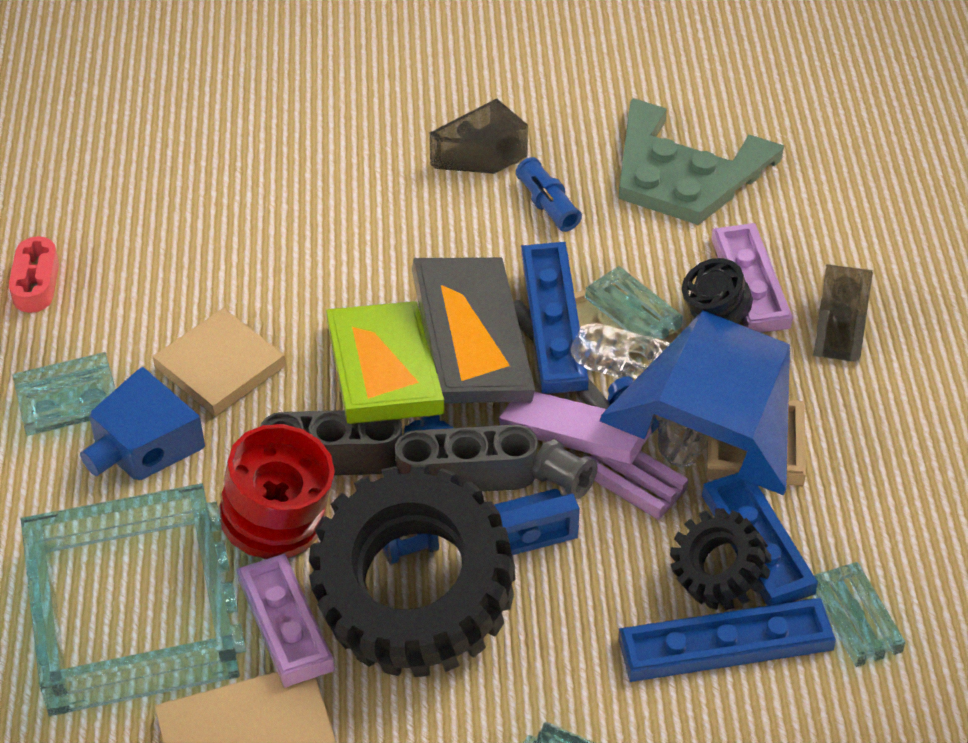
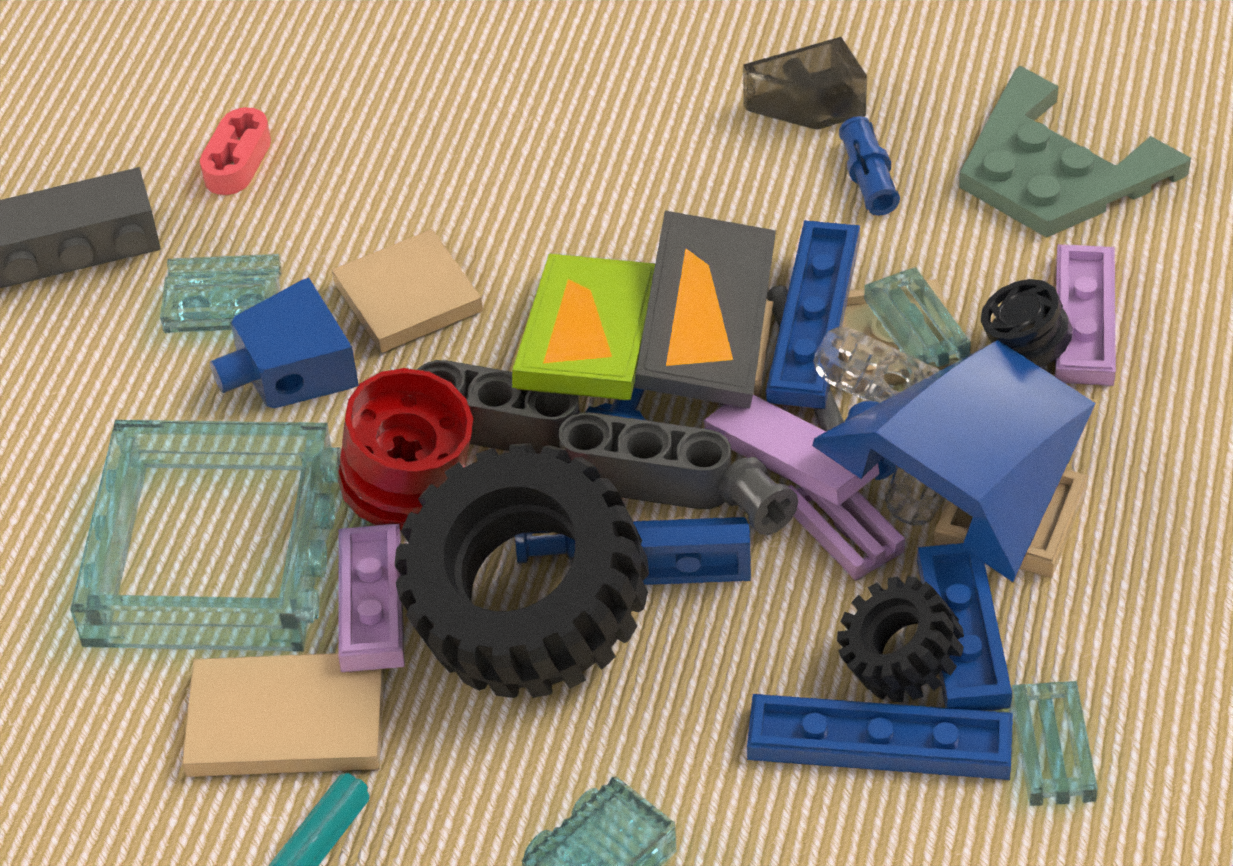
camera: 20 degrees right, 0 degrees up
clear smoke slope [813,264,873,362] -> none

